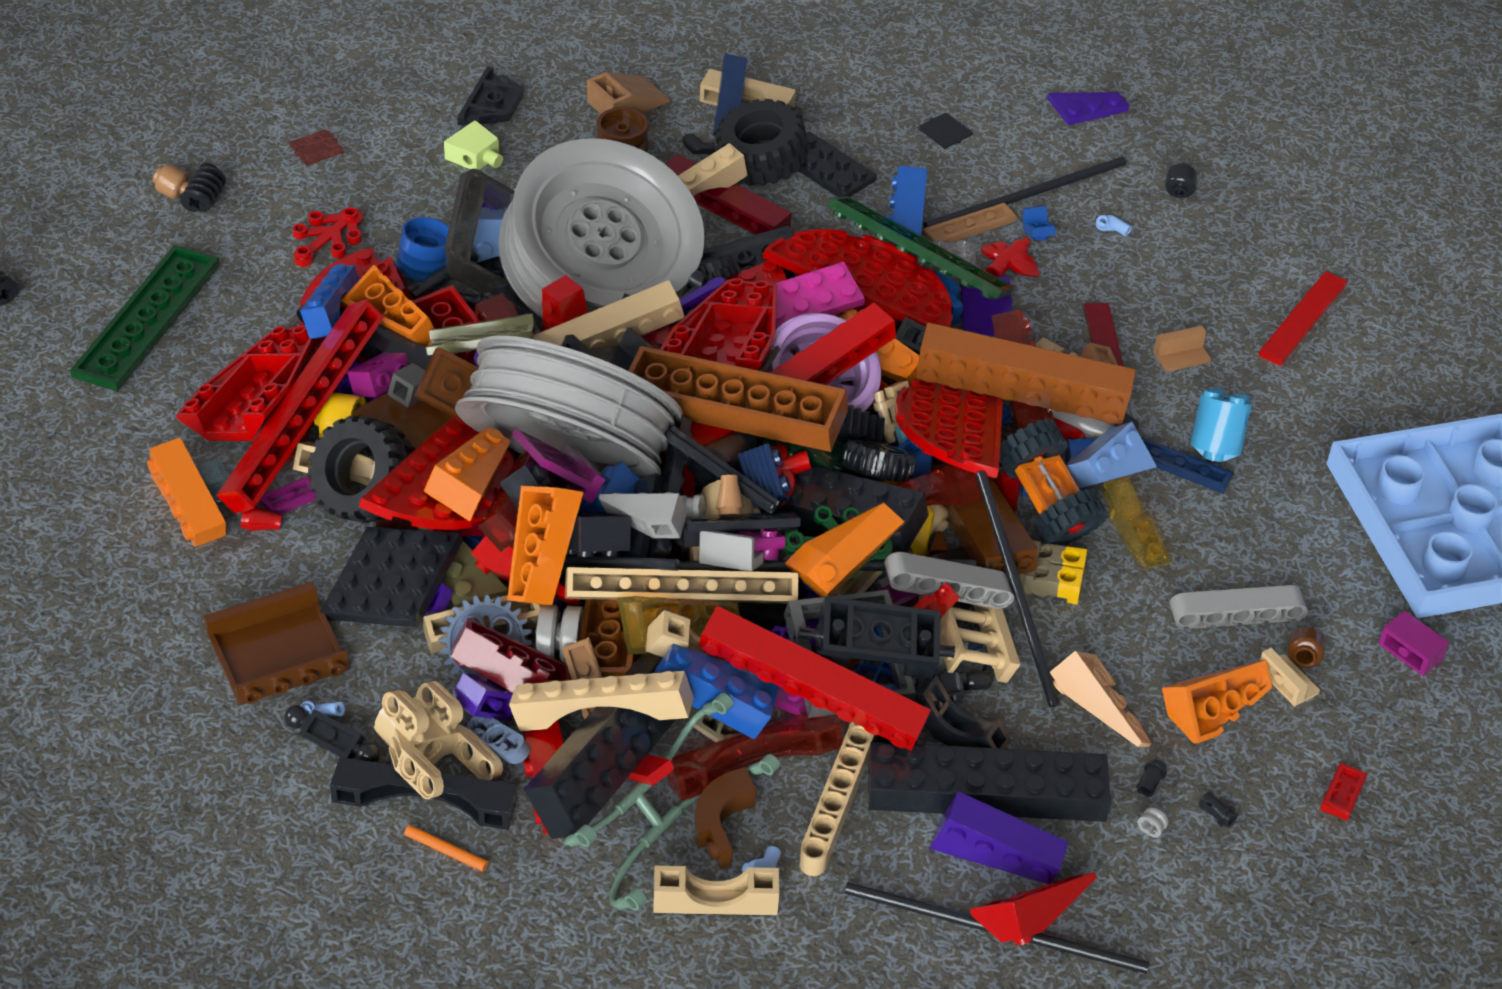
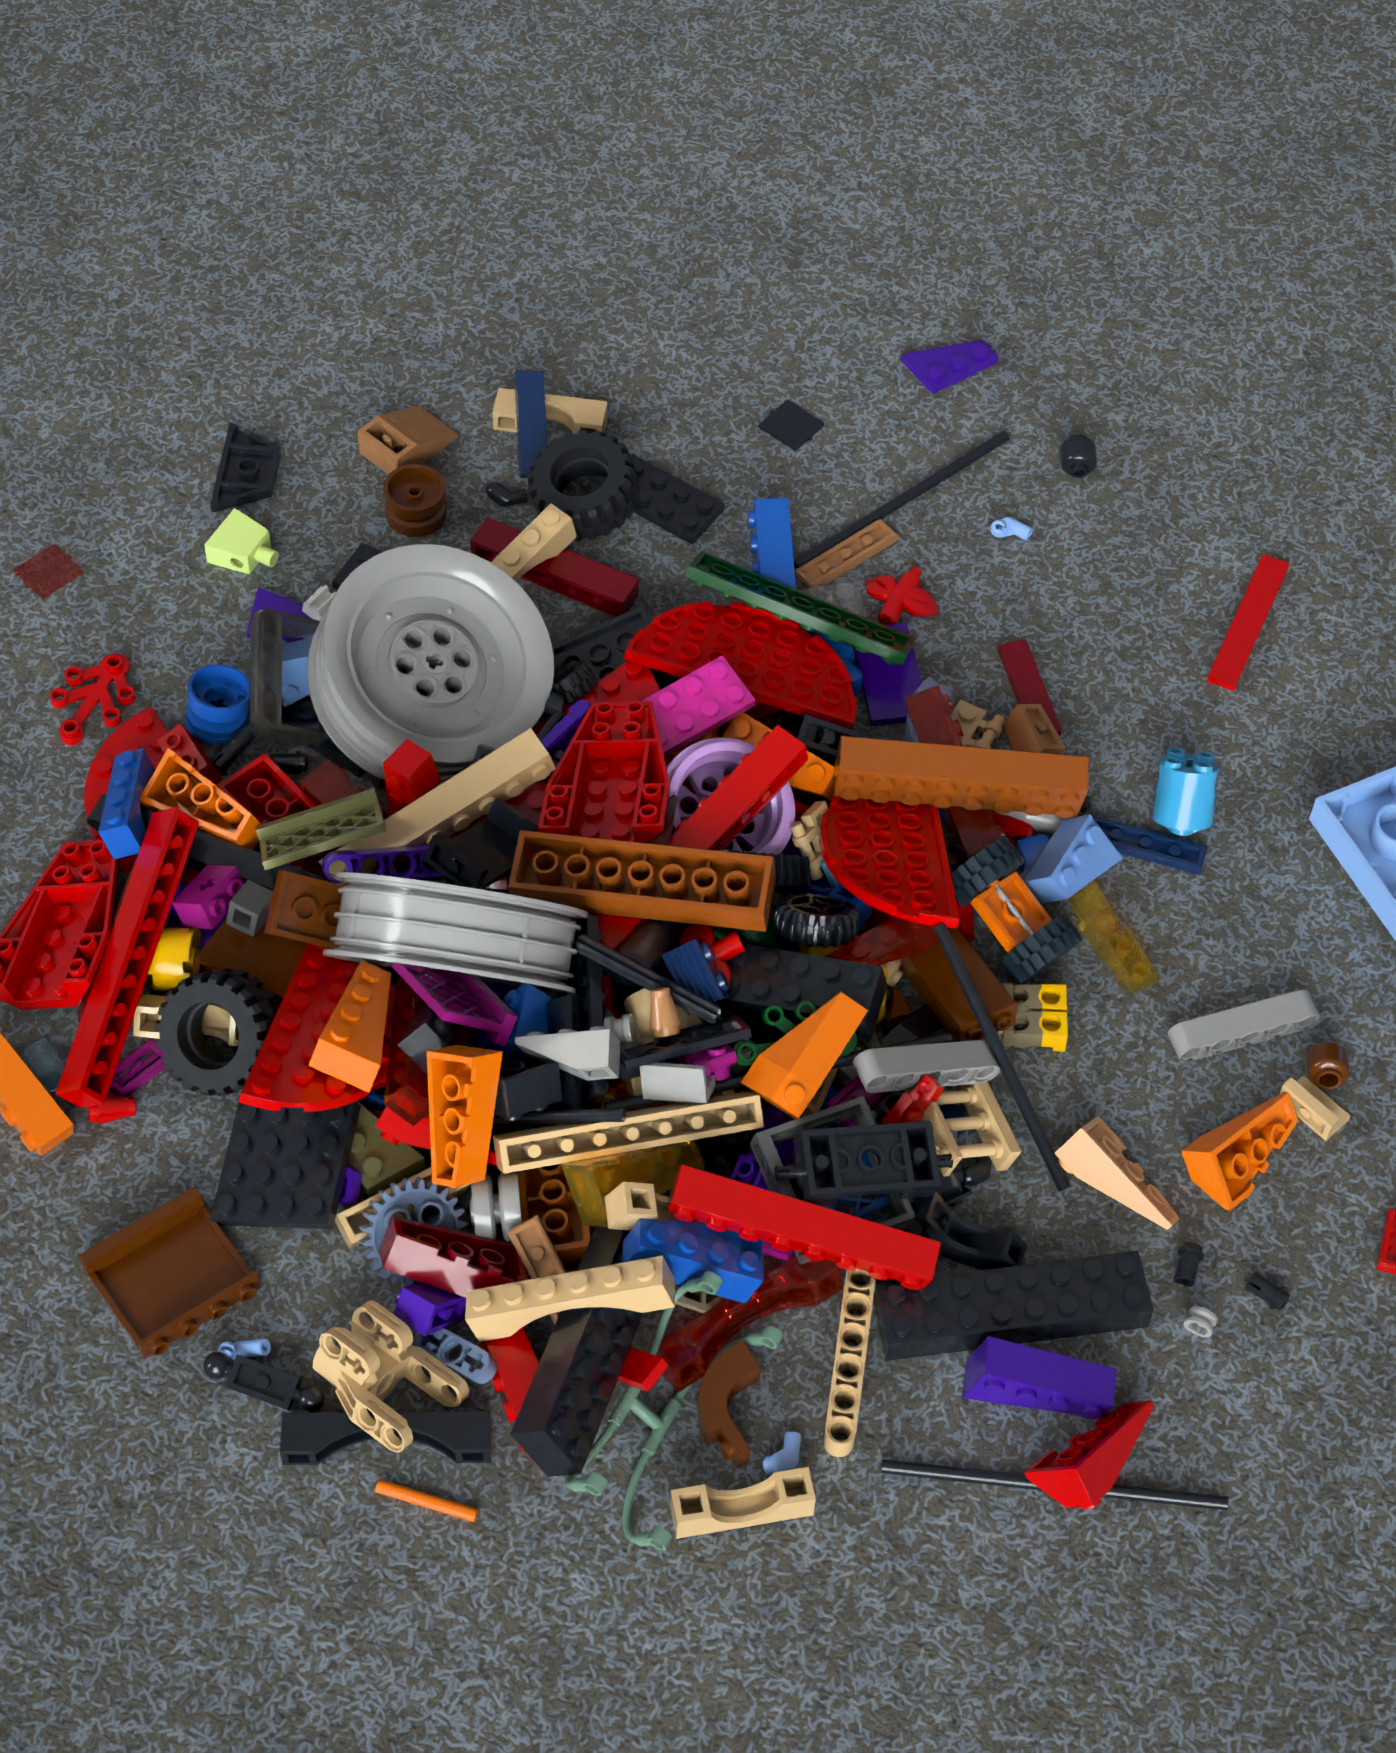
camera: 10 degrees left, 10 degrees up
blue bracket [1023,206,1055,240] -> none
medium nougat panel [1153,326,1211,372] -> none

